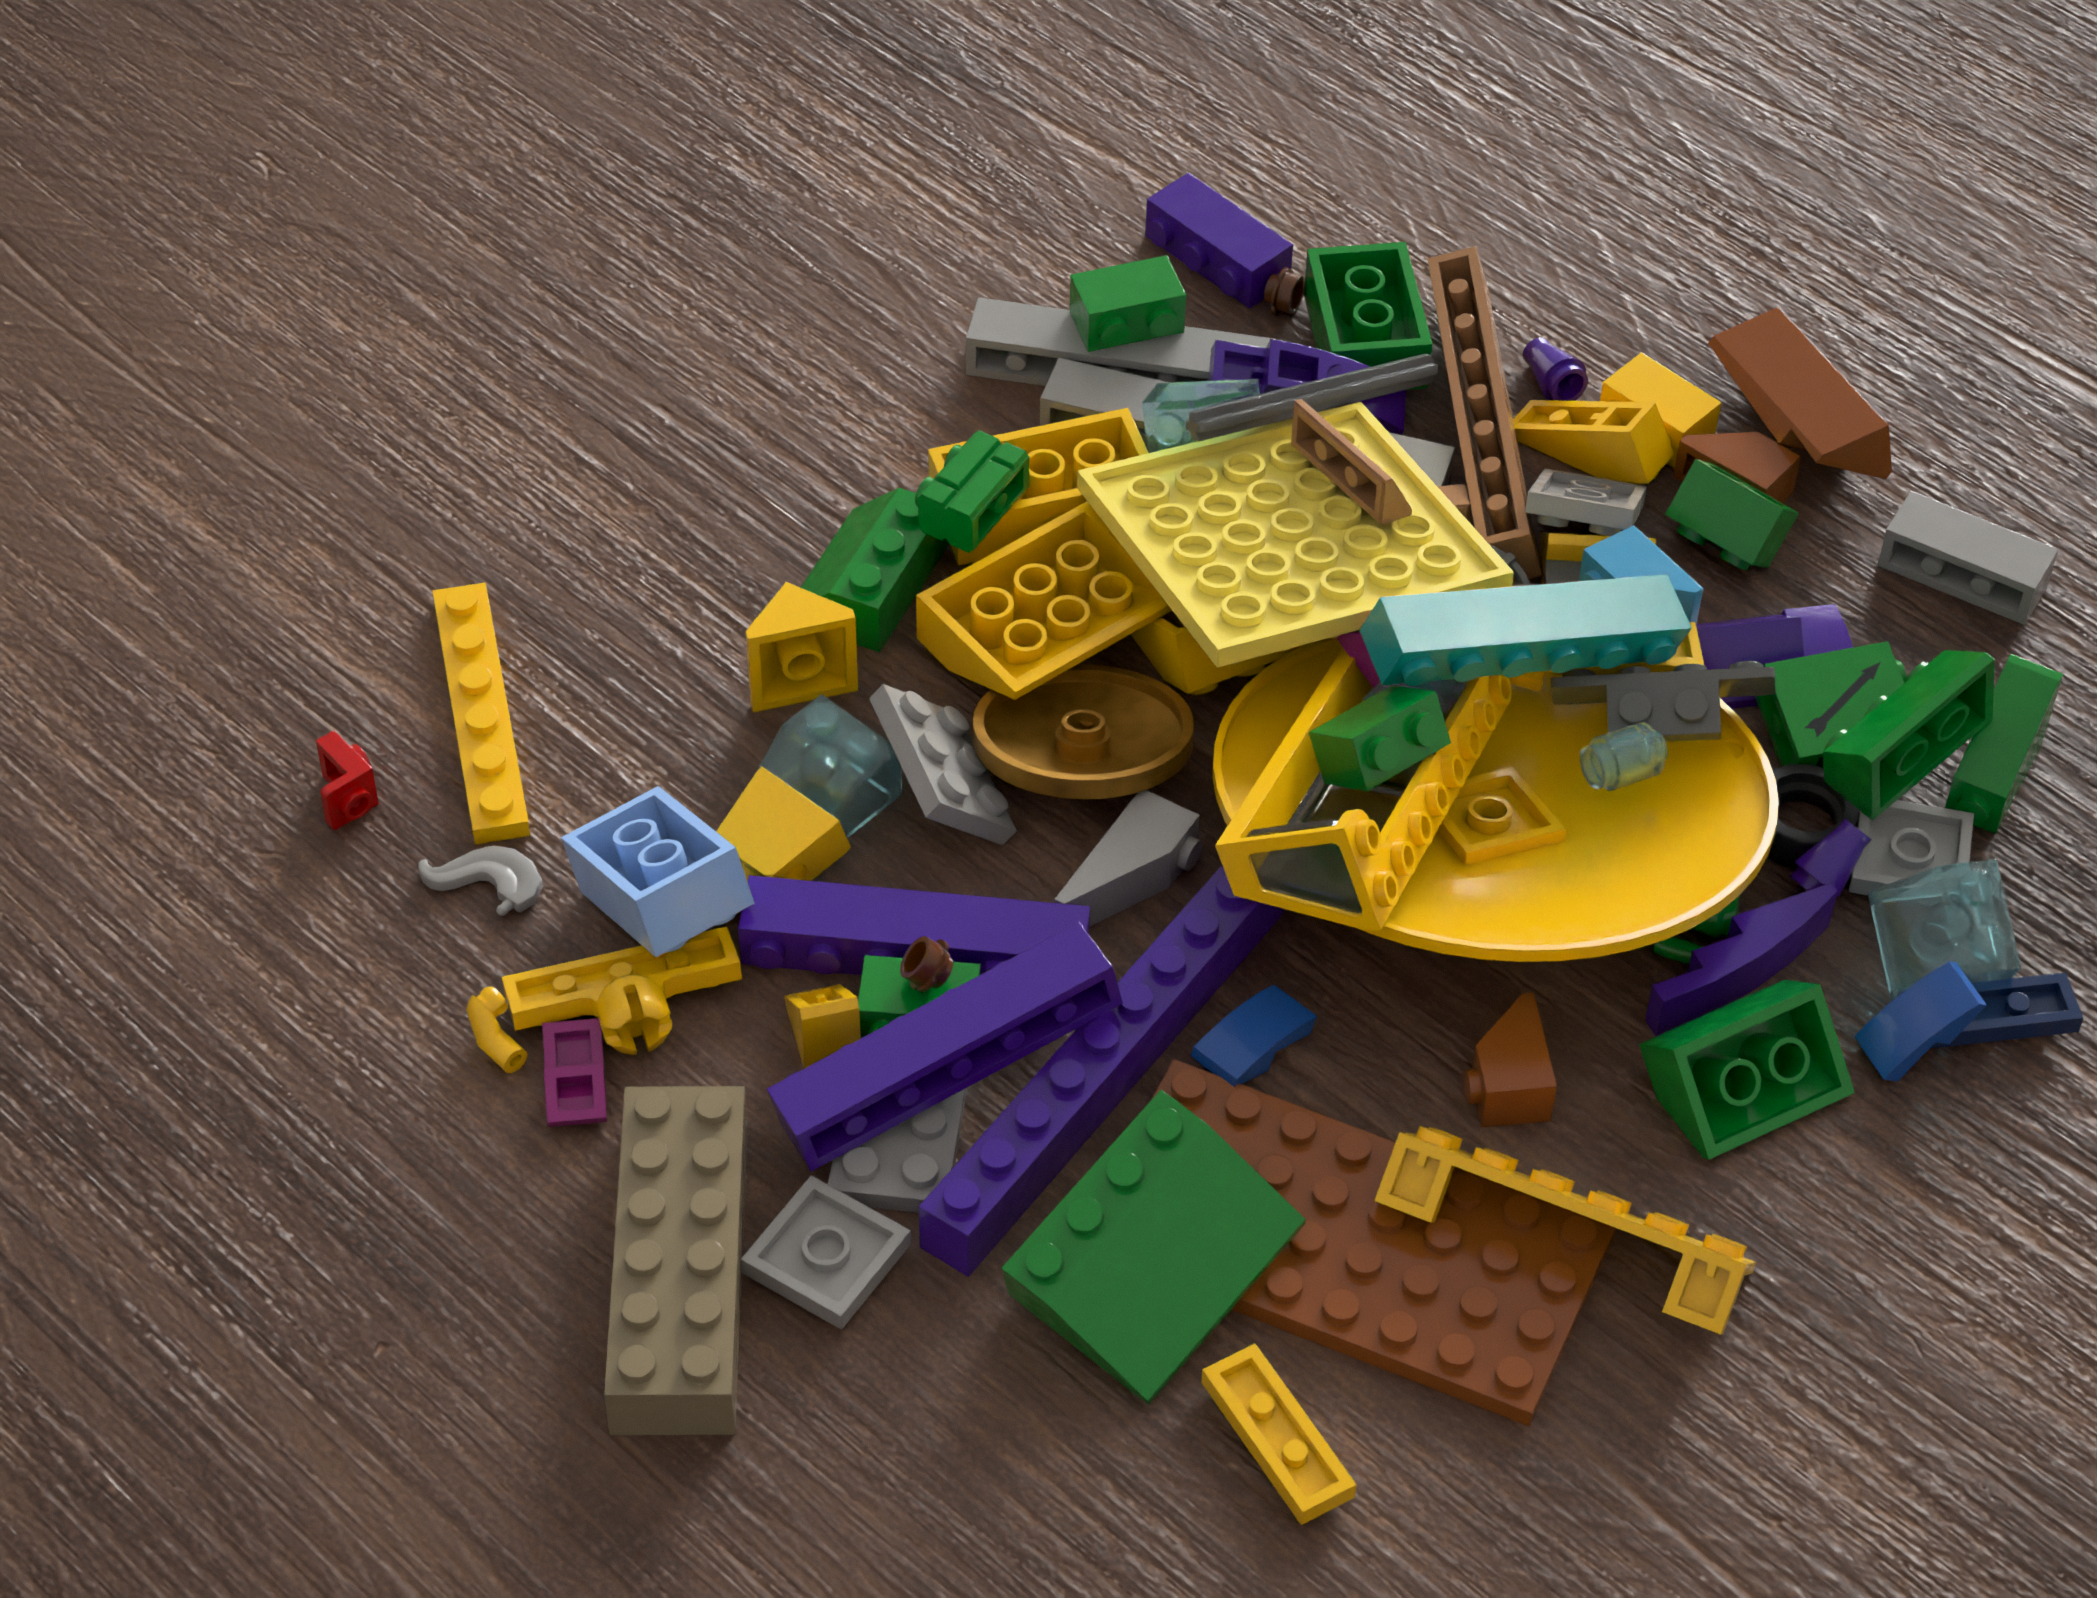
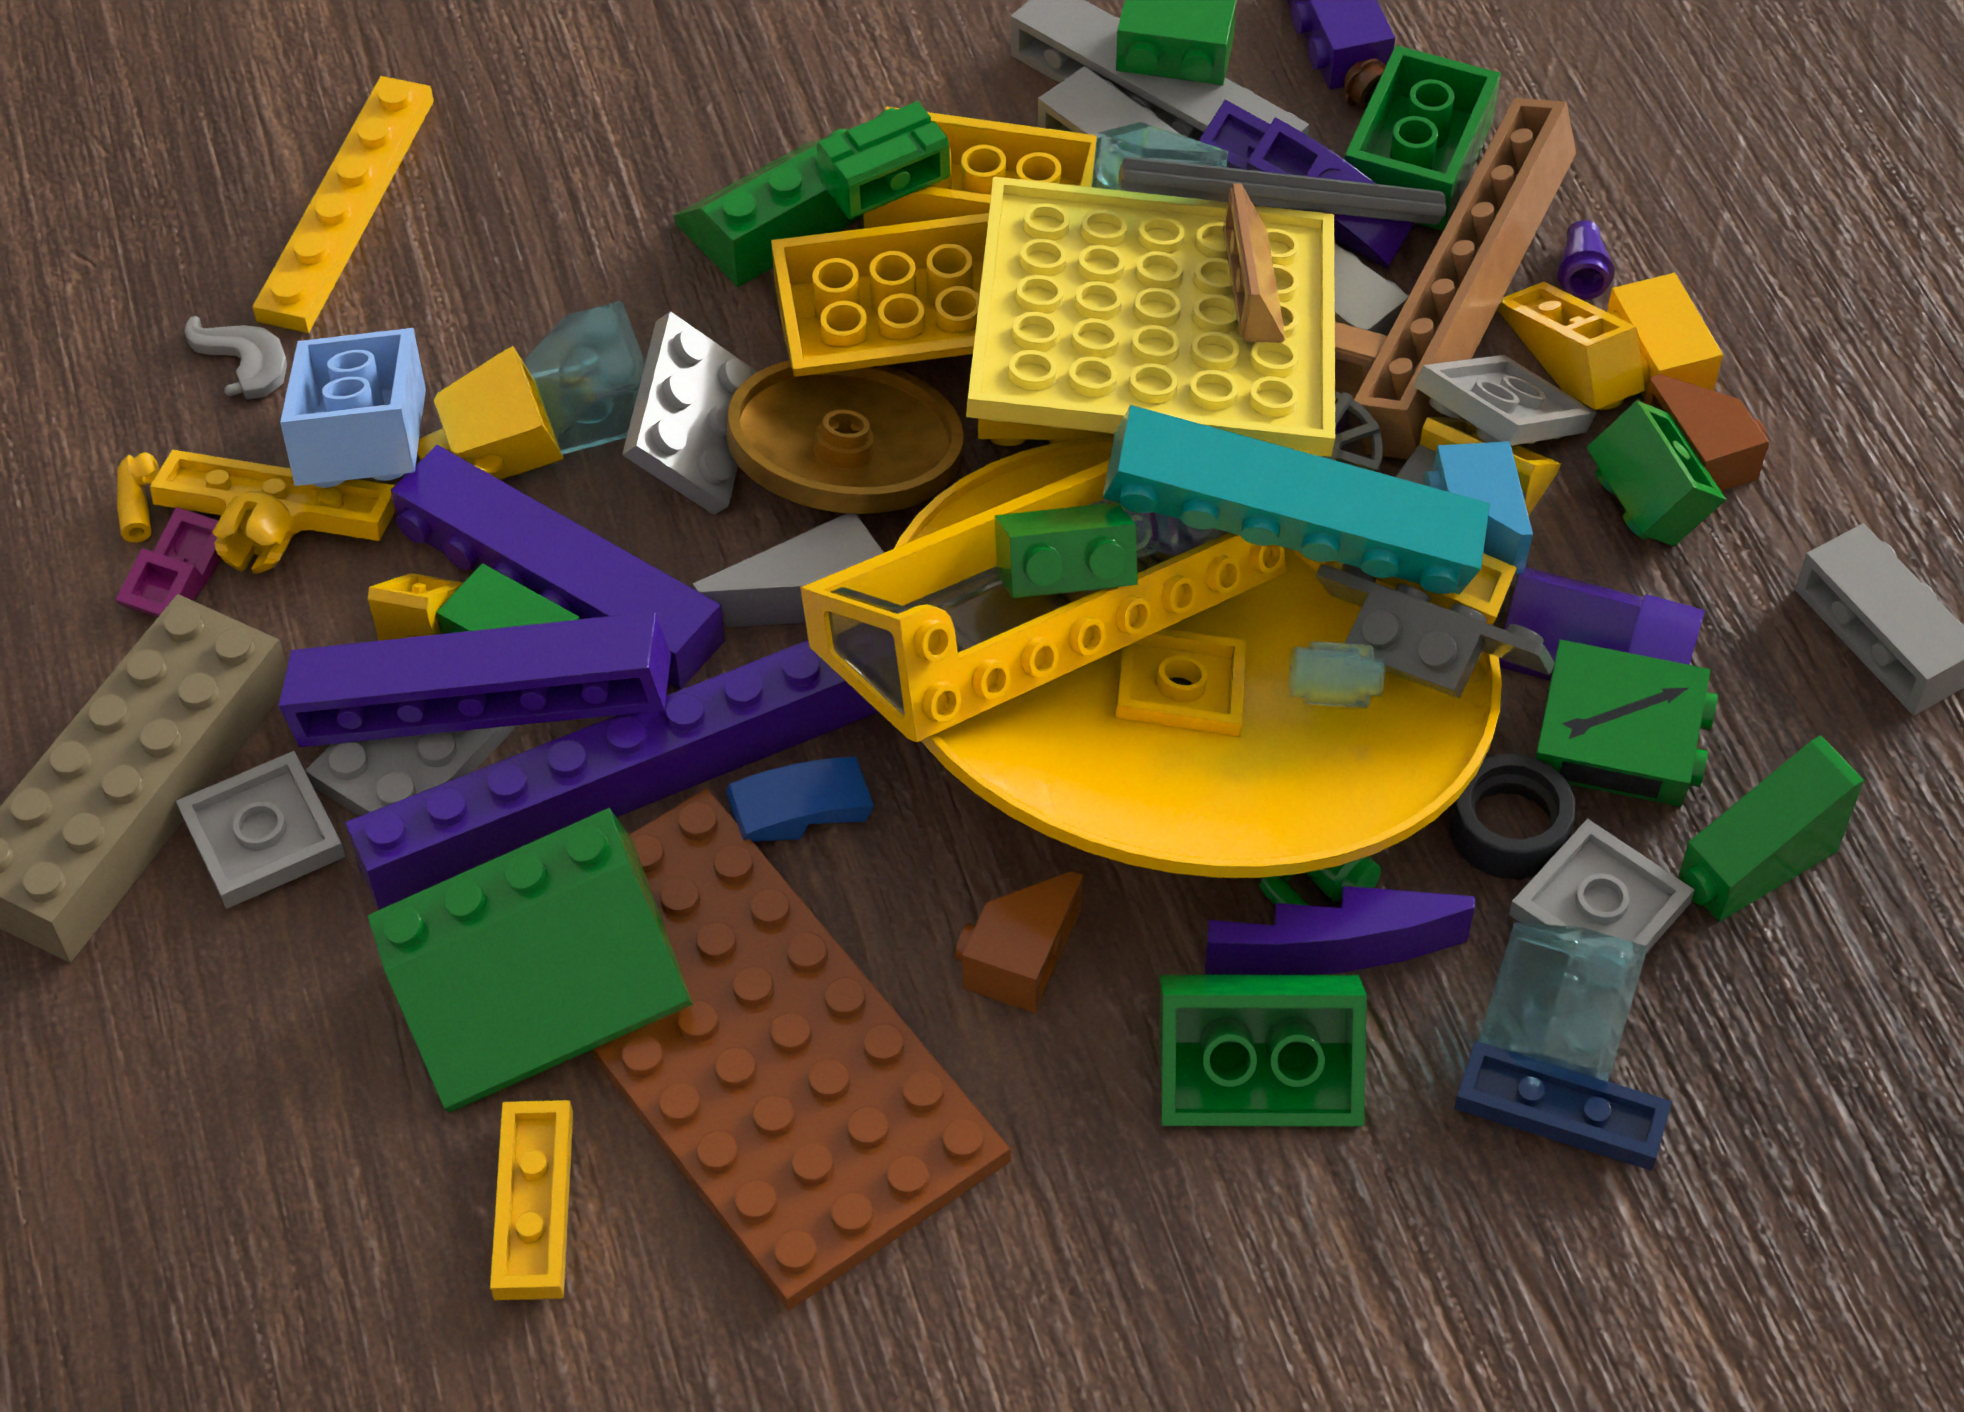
camera: 30 degrees right, 5 degrees up
red bracket [316,730,379,830] -> none
yellow slope [746,582,858,713] -> none
reddish brown plate [900,936,953,992] -> none
yellow bracket [1374,1126,1756,1335] -> none
dark orange slope [1708,307,1892,479] -> none
dark purple cone [1790,819,1872,897] -> none
green slope [1823,650,1995,821] -> none
blue slope [1854,961,1987,1081] -> none

